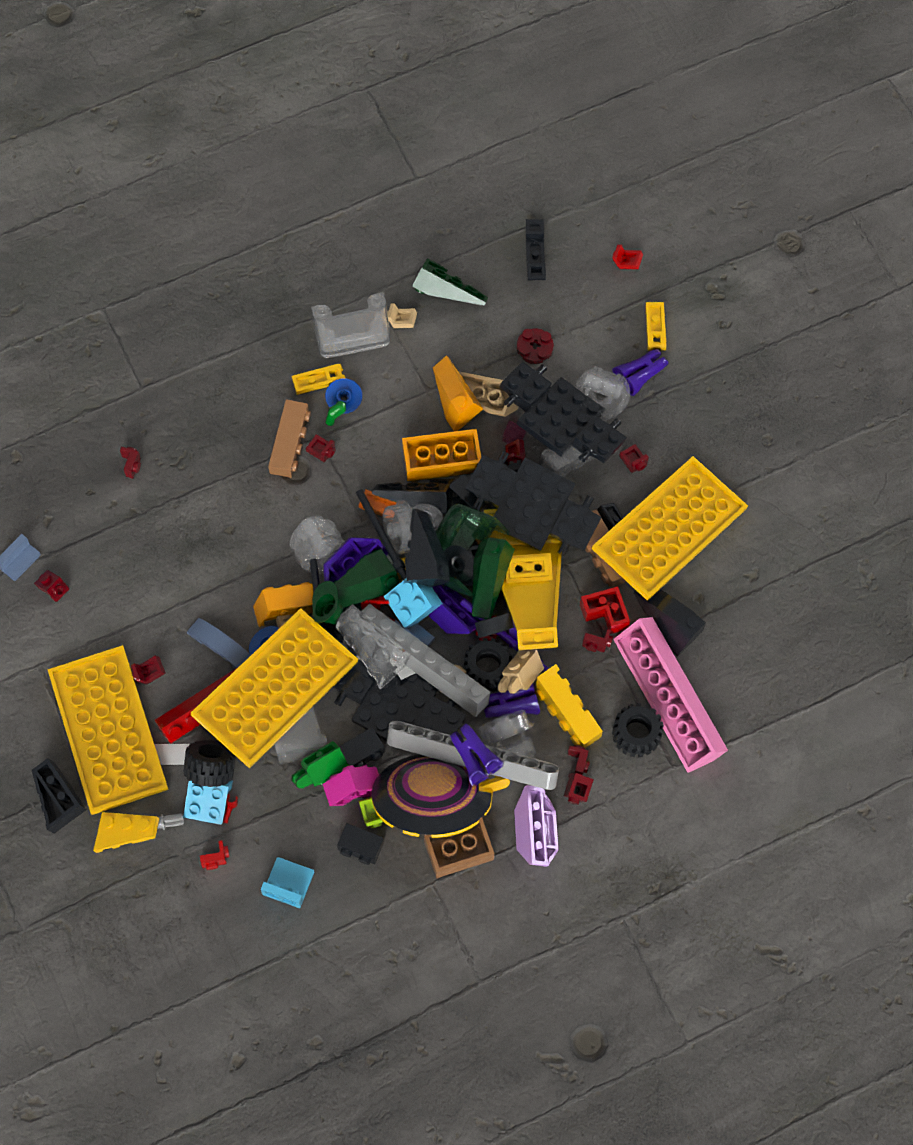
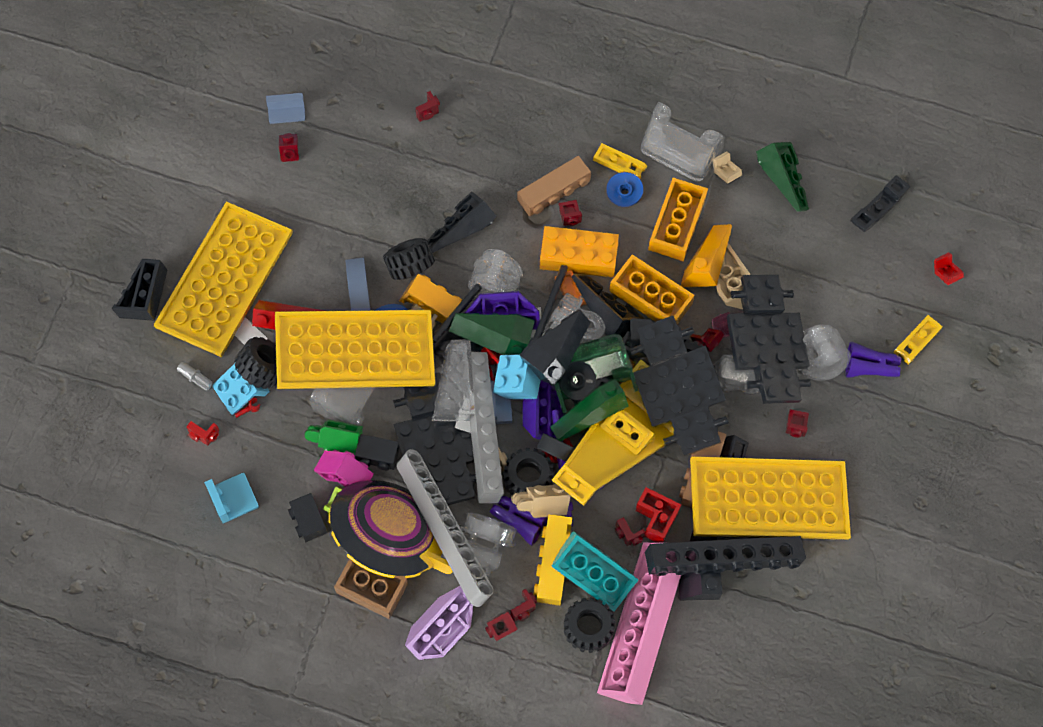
camera: 45 degrees right, 0 degrees up
yellow wing [93,812,159,853] -> none
dark red bracket [131,655,166,685] -> none
dark green piece [312,581,343,625] -> none
green arm [325,401,346,426] -> none
dark purple piece [450,723,504,786] -> none
dark red plate [517,328,554,364] -> none
none -> black tyre [383,238,435,280]
none -> black wedge [427,191,497,253]
none -> light orange brick [540,226,619,278]
none -> teal slope [551,531,638,611]
none -> black brick [644,536,806,576]
none -> light orange brick [648,178,708,262]

